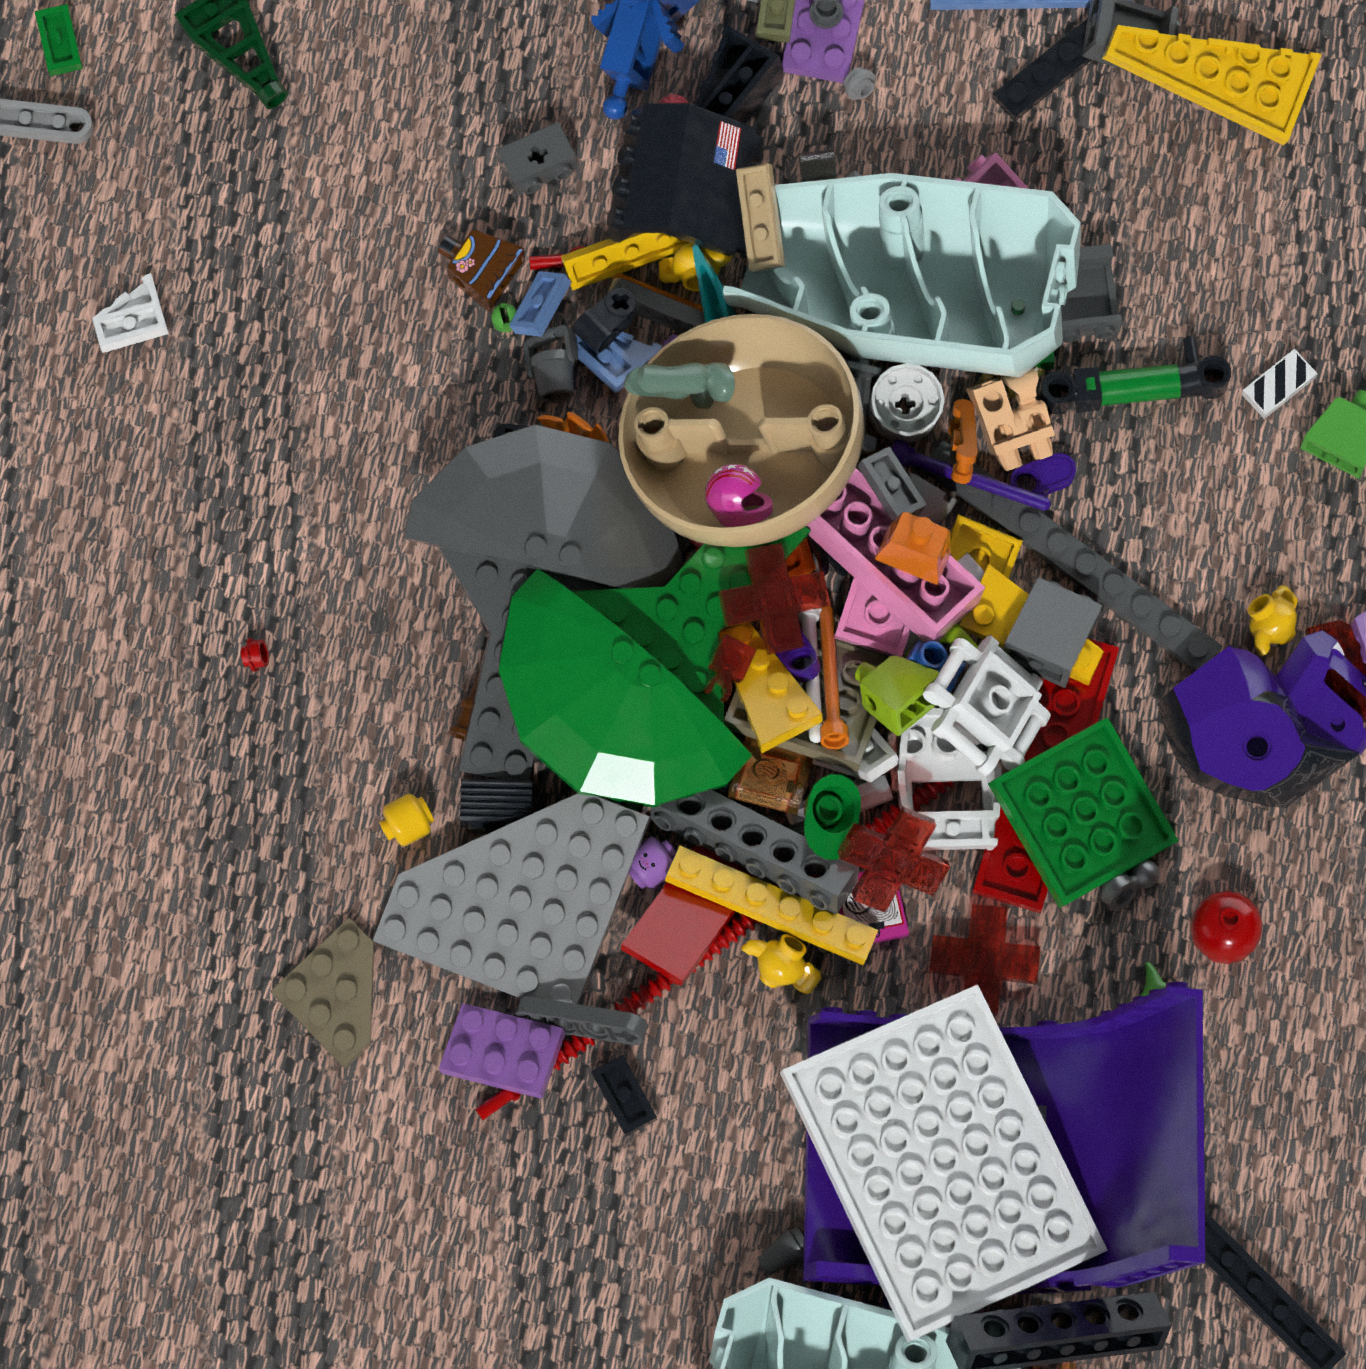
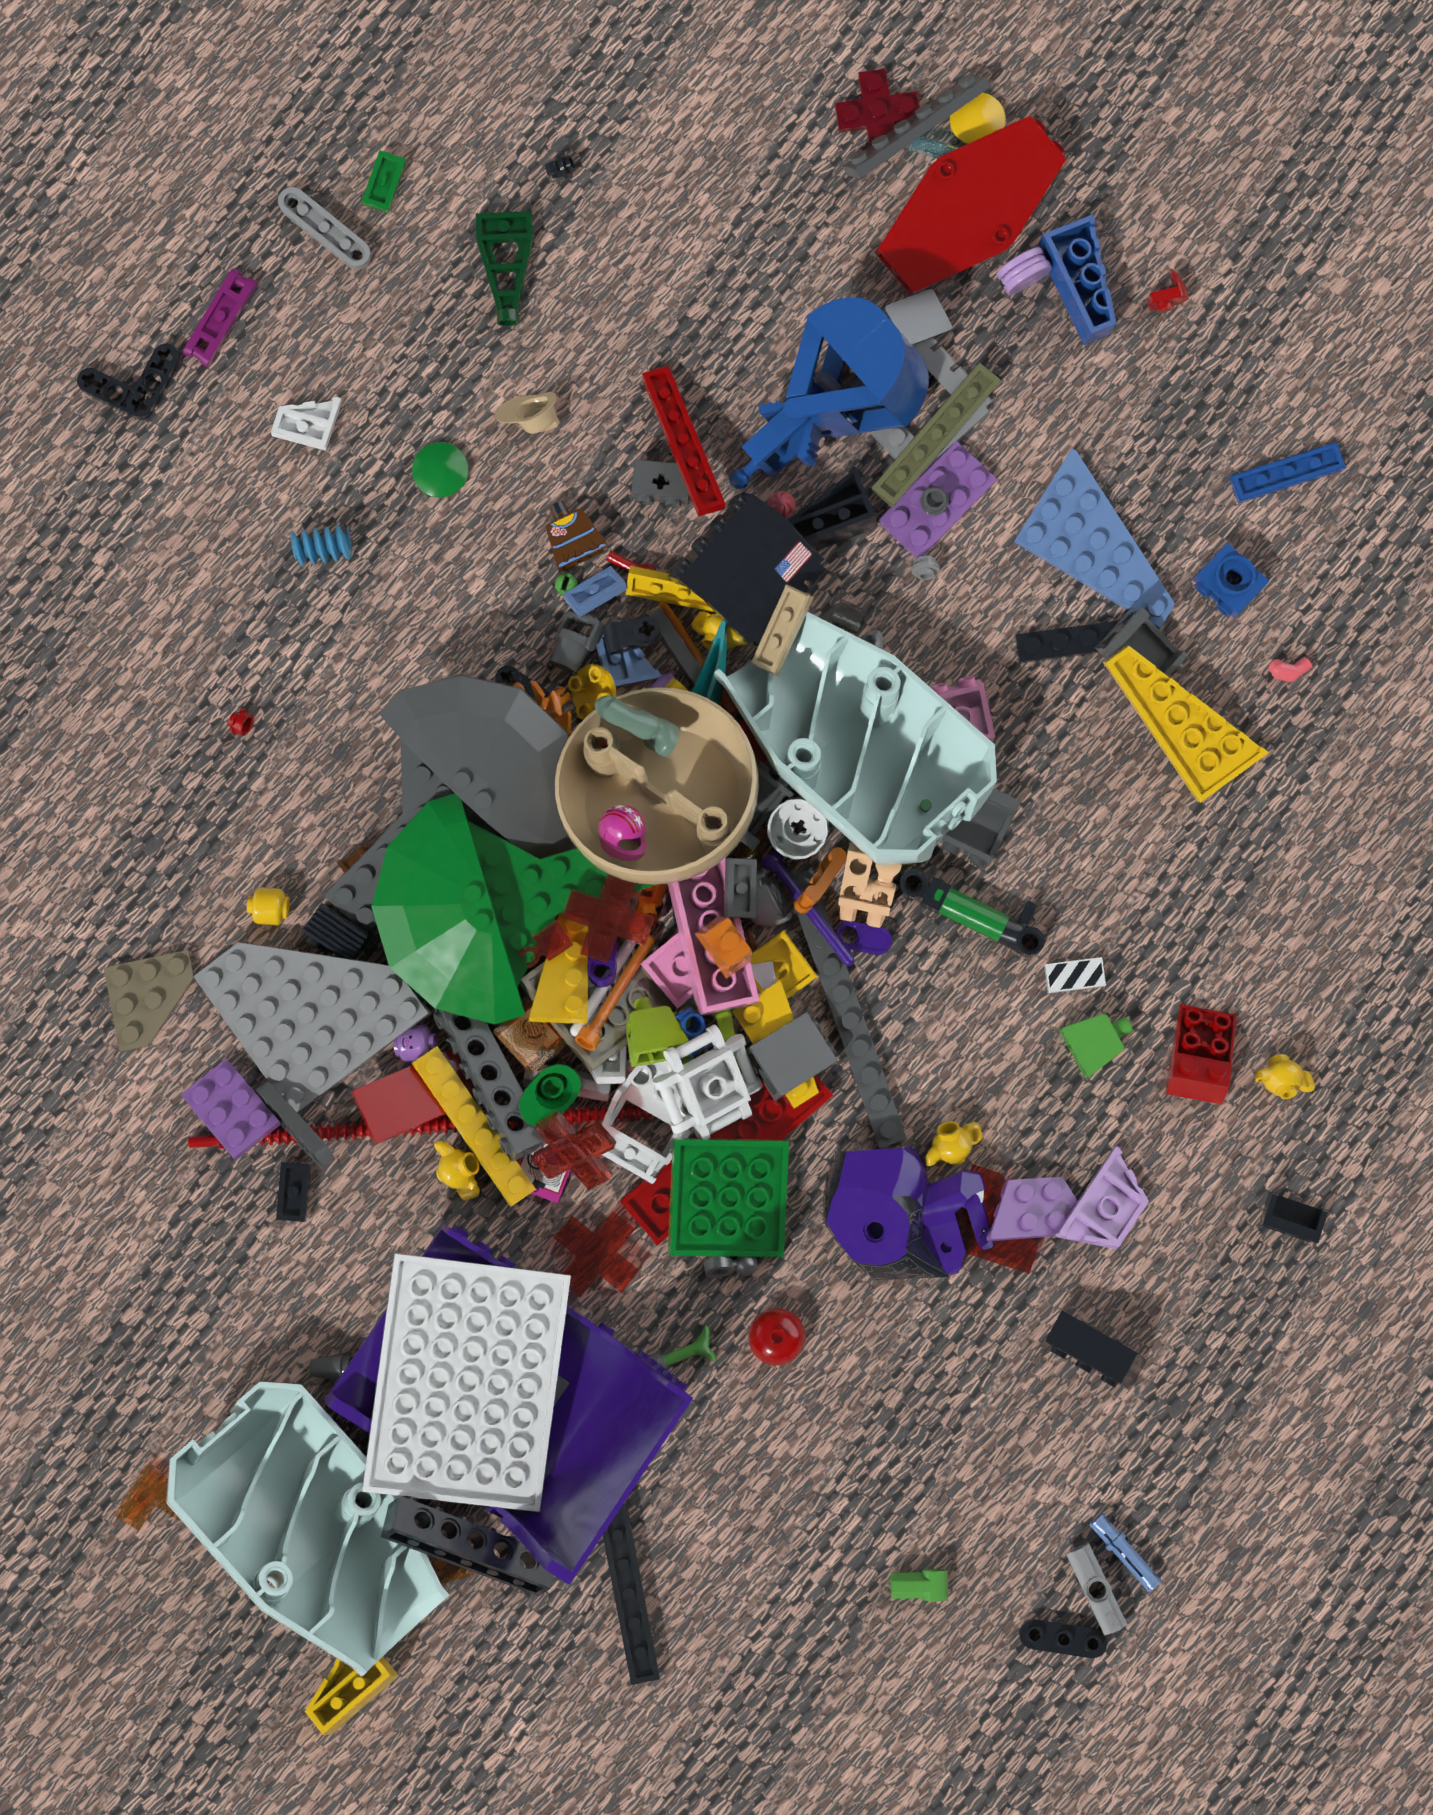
camera: 30 degrees right, 10 degrees up
none -> dark azure piece [291,524,352,566]
none -> green dish [412,442,468,498]
none -> tan piece [495,392,559,434]
none -> yellow dish [568,664,616,720]
none -> red plate [642,366,726,517]

